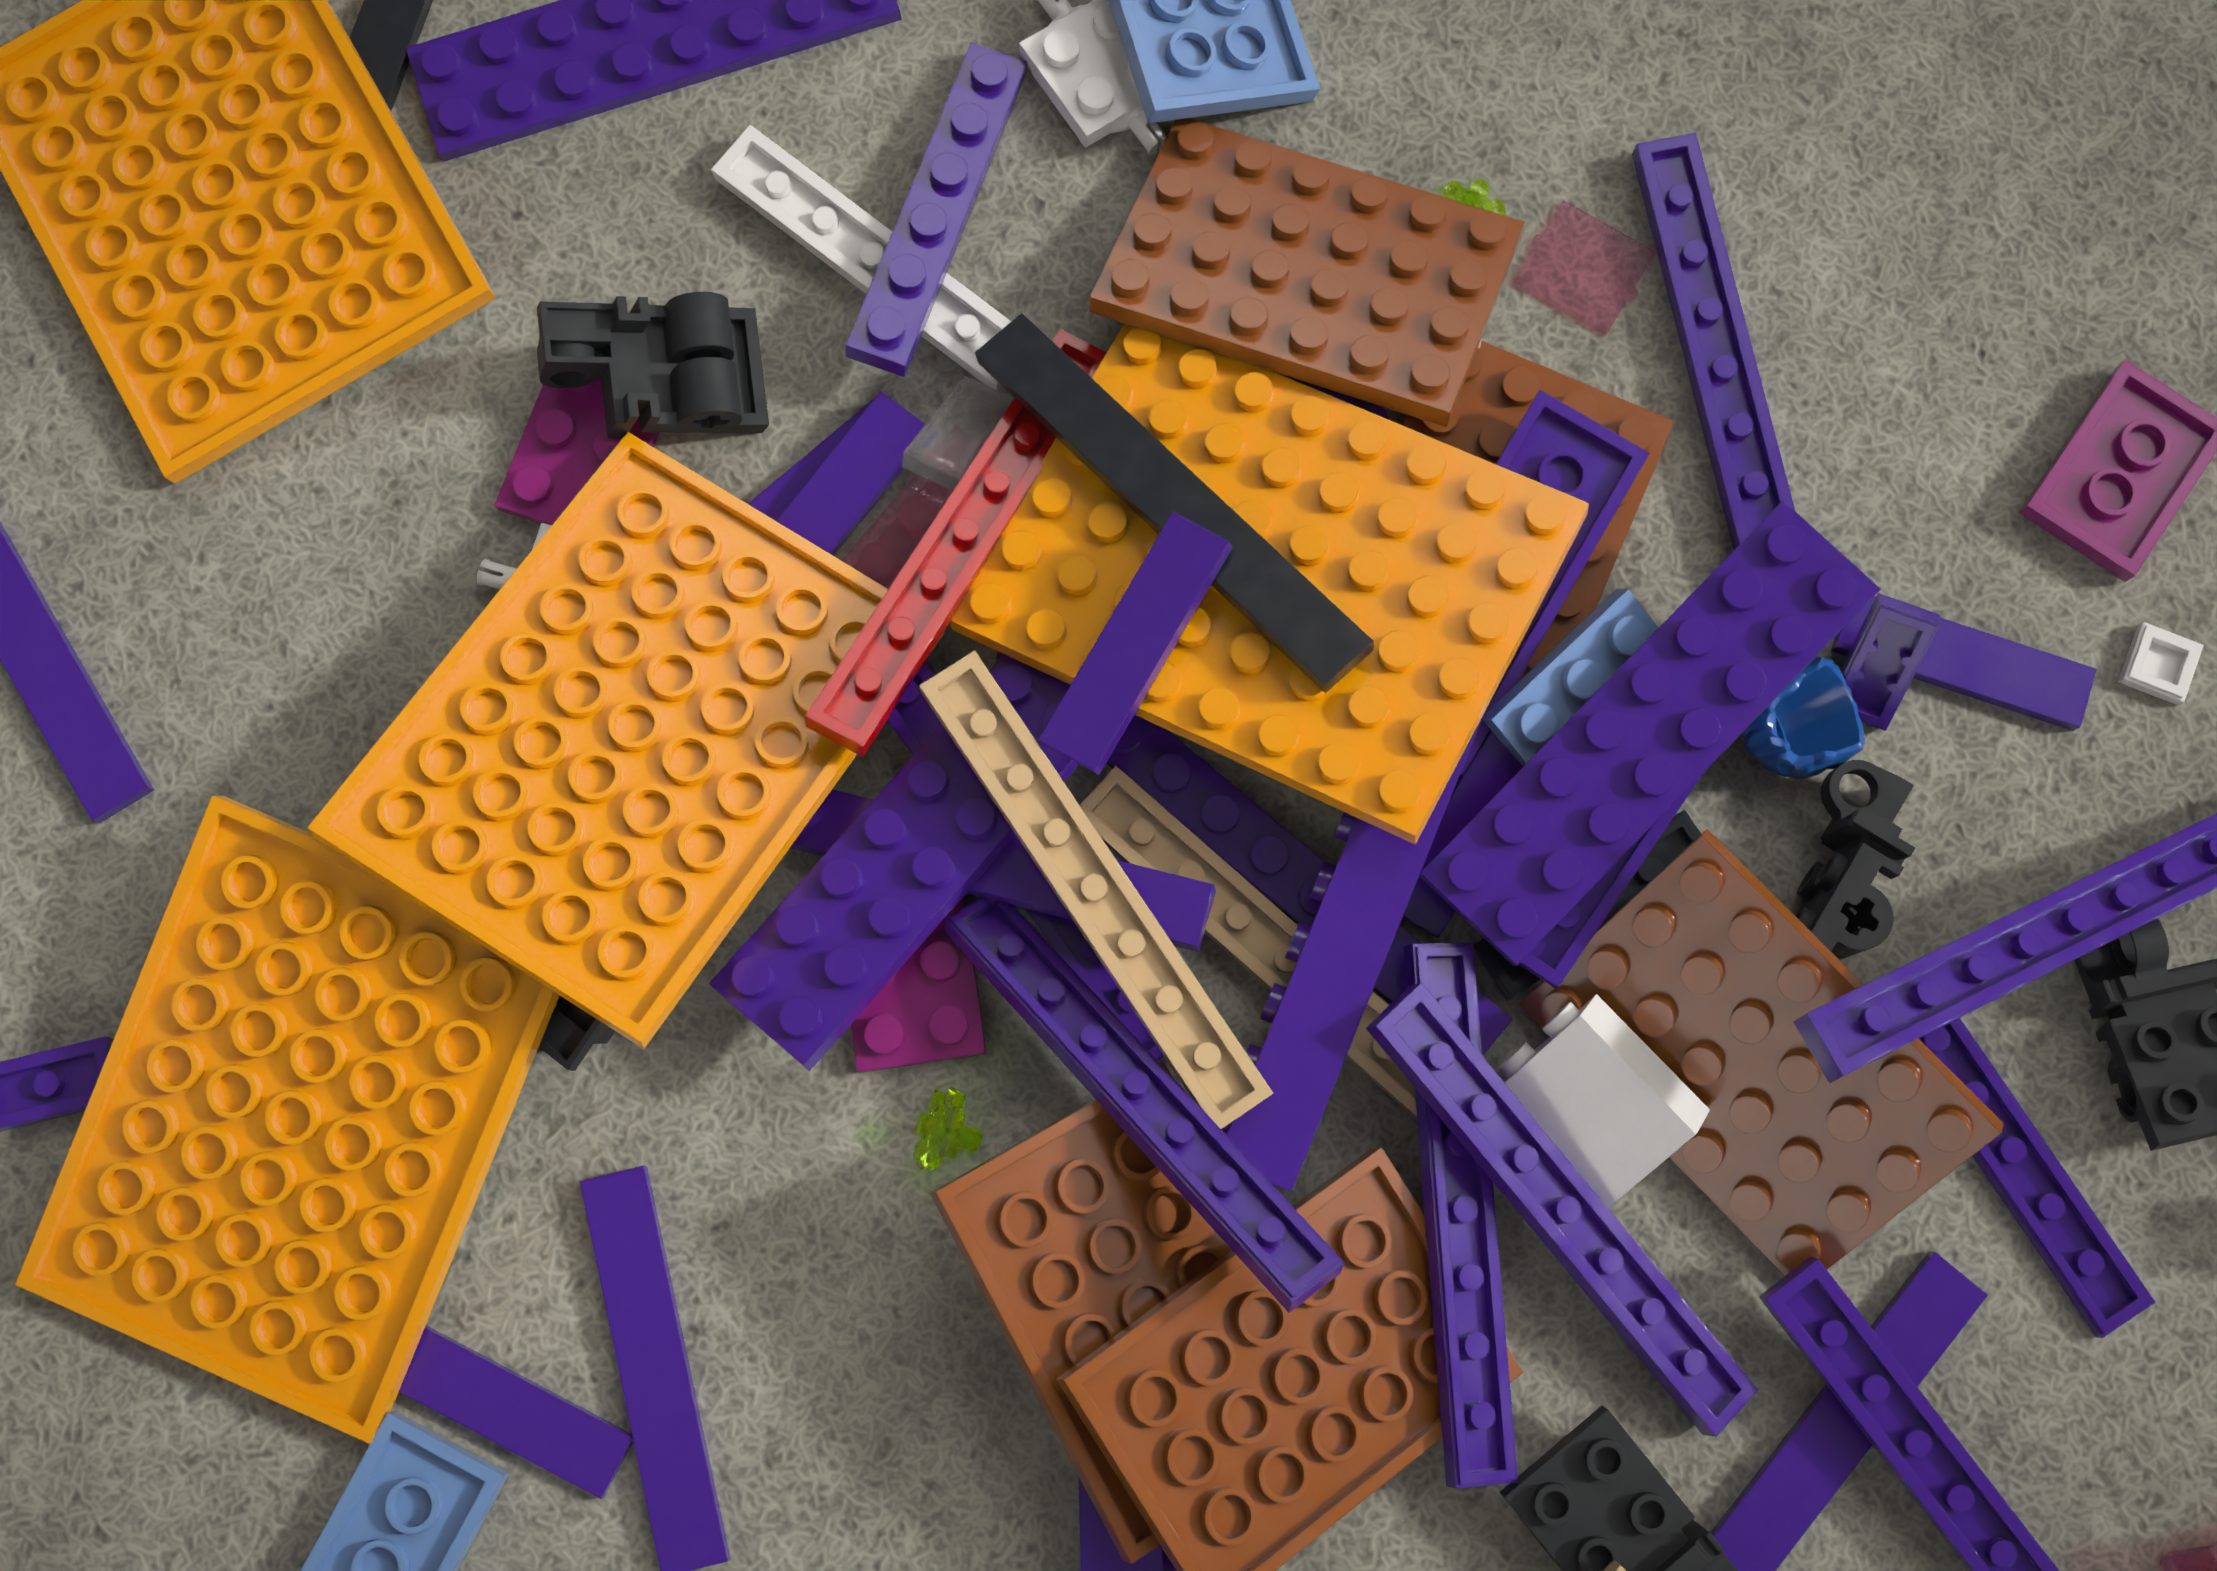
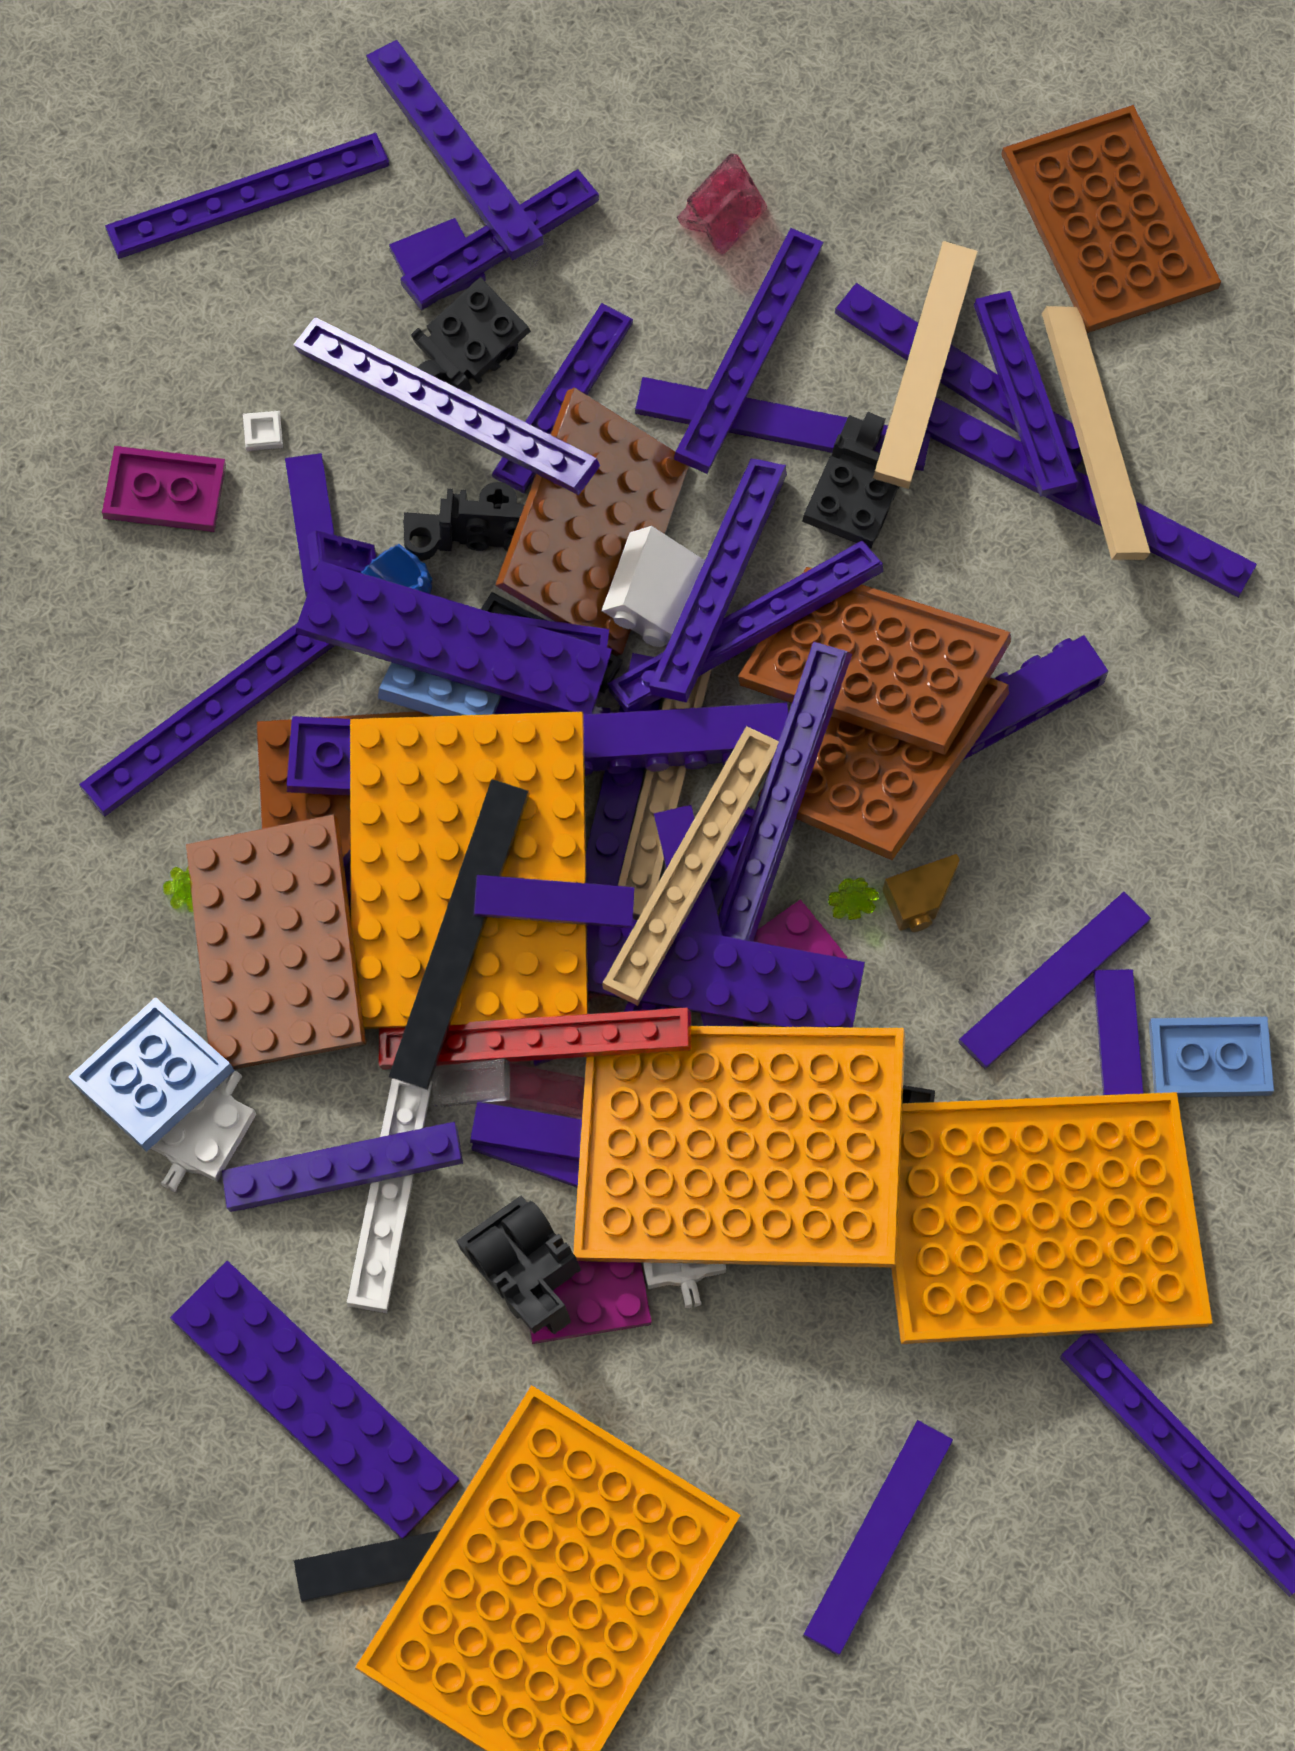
camera: 125 degrees left, 10 degrees down
clear pink piece [1513,200,1656,335] -> none
none -> pearl gold slope [882,854,960,932]

